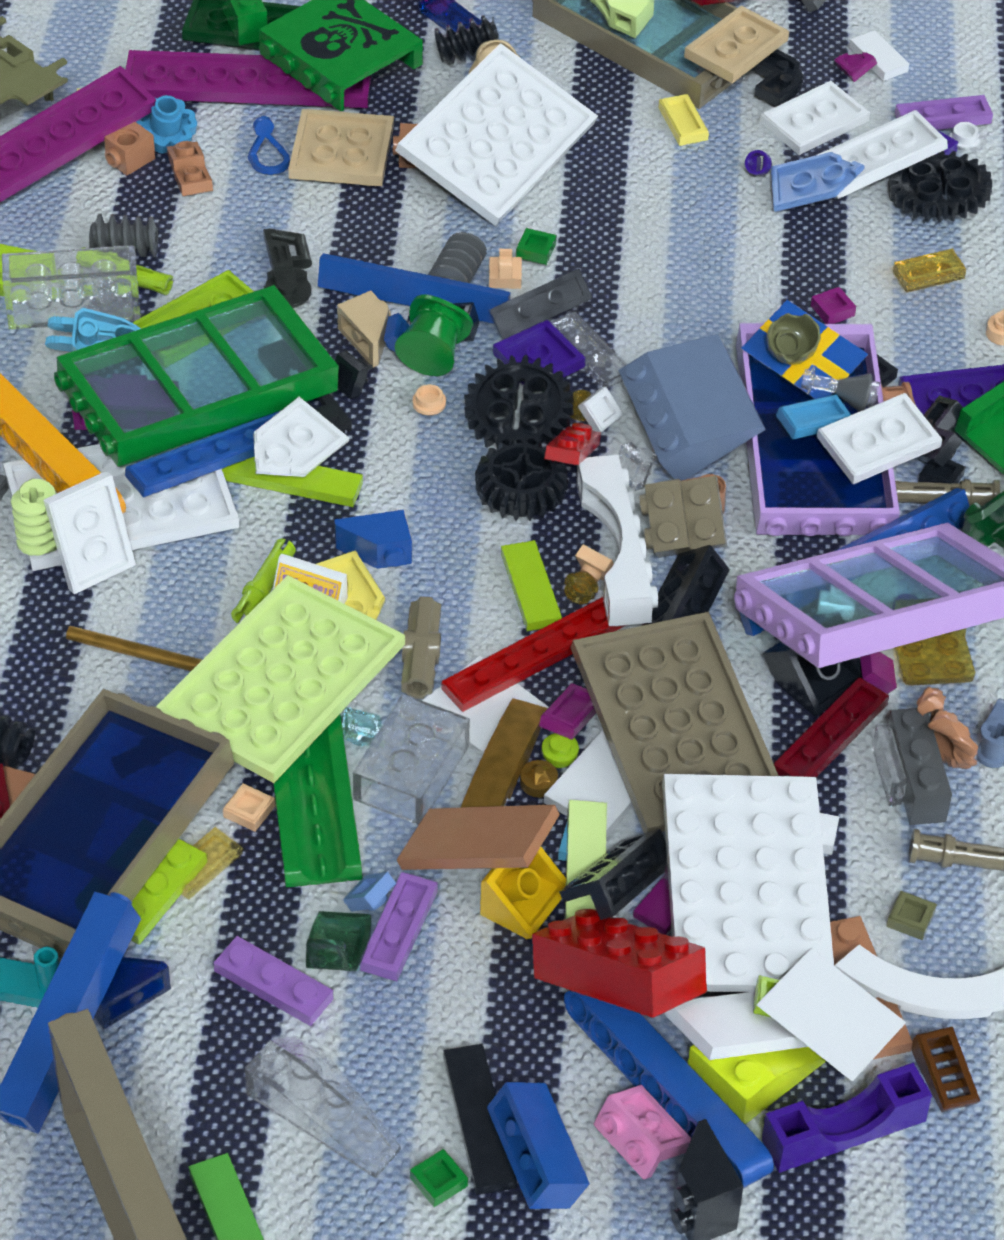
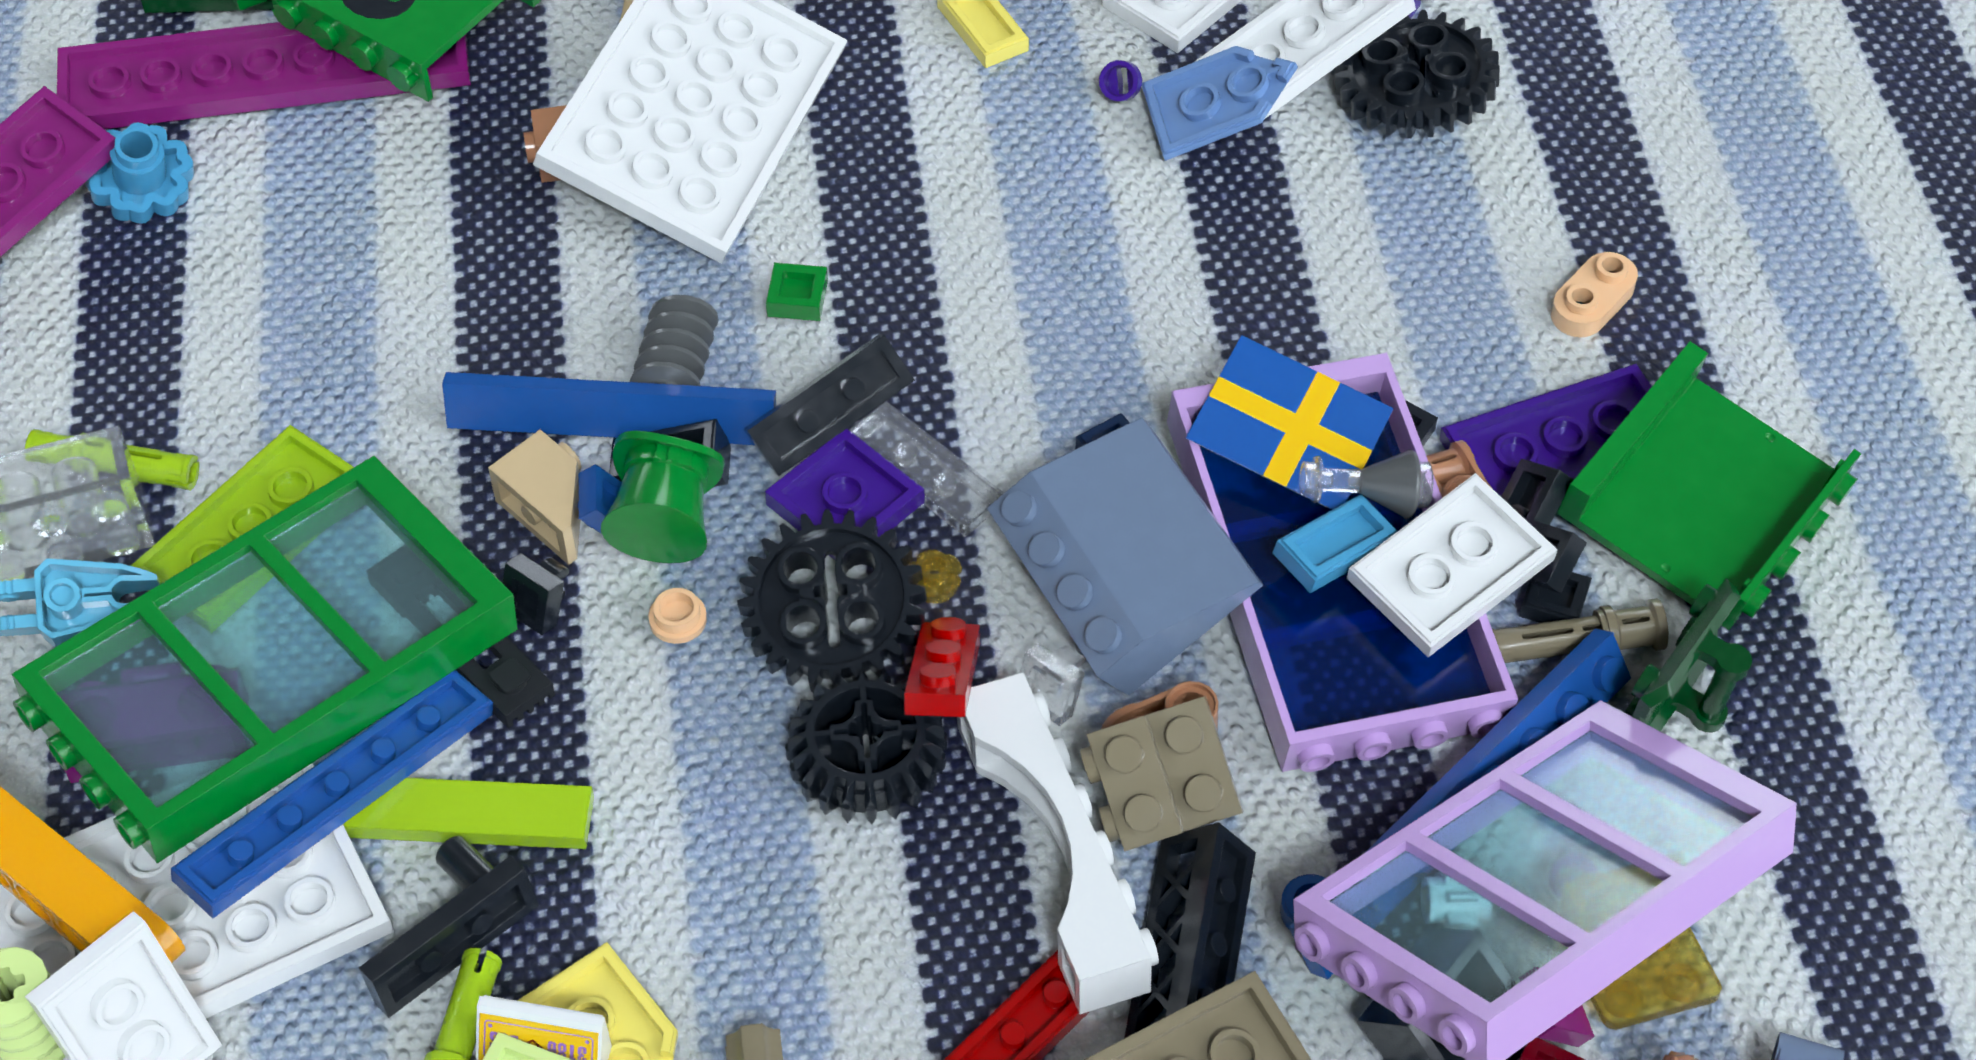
camera: 10 degrees left, 5 degrees up
dark grey piece [89,213,158,258] -> none
nougat brick [104,122,155,176] -> none
nougat slope [167,141,213,196] -> none
blue piece [248,116,290,175] -> none
white tile [253,397,350,477] -> none
pearl dark grey piece [263,228,312,308] -> none
tan plate [288,109,394,186] -> none
blue slope [334,510,412,569] -> none
light nougat tile [489,248,522,289] -> none
lime tile [501,540,562,631] -> none
clear yellow plate [564,571,599,604] -> none
light nougat plate [575,544,614,582] -> none
white tile [578,387,623,432] -> none
olive hair [766,313,821,365] -> none
magenta tile [811,287,857,324] -> none
clear yellow plate [893,248,966,293] -> none
none -> black piece [359,836,539,1018]

